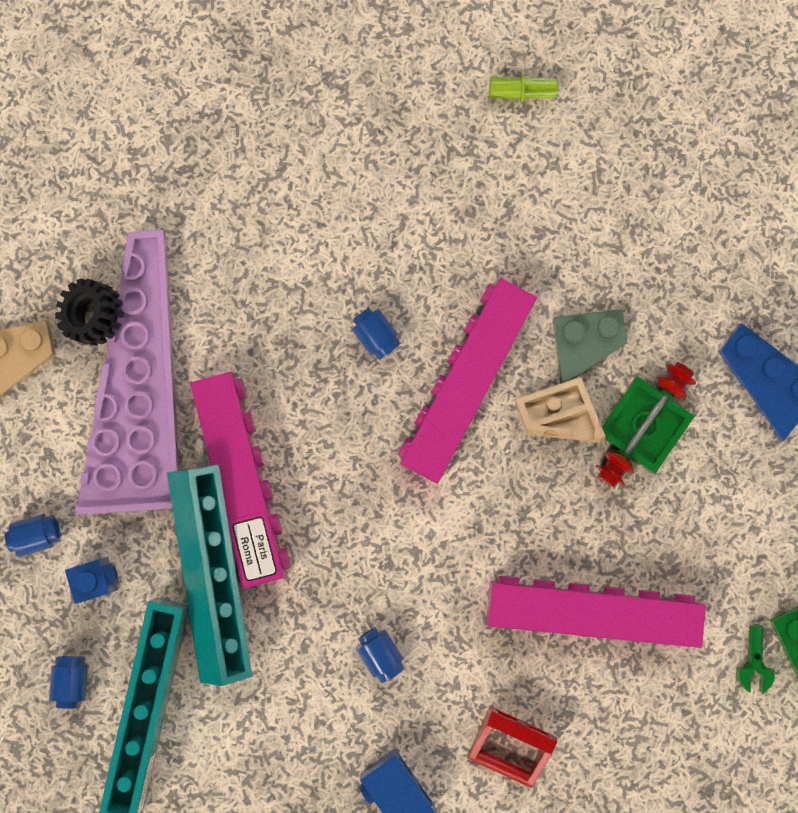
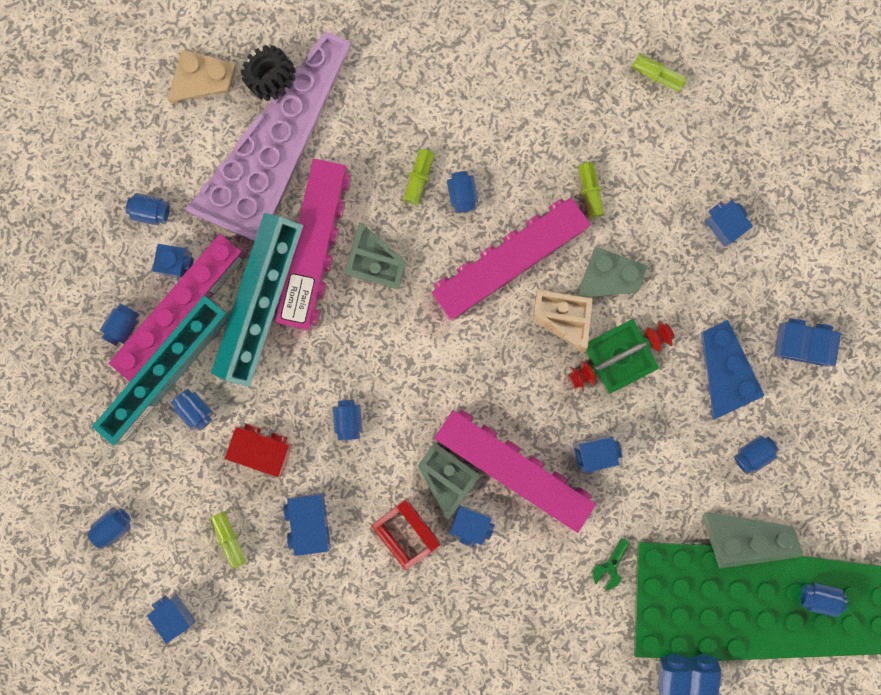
camera: 30 degrees right, 0 degrees up
none -> dark pink brick [108,234,247,382]
none -> blue brick [171,389,213,431]
none -> red brick [224,423,293,478]
none -> sand green wing [344,222,406,290]
none -> lime axle [402,149,434,205]
none -> sand green wing [418,442,480,520]
none -> blue brick [450,505,495,547]
none -> blue brick [573,436,622,473]
none -> lime axle [578,162,605,219]
none -> blue brick [704,200,753,247]

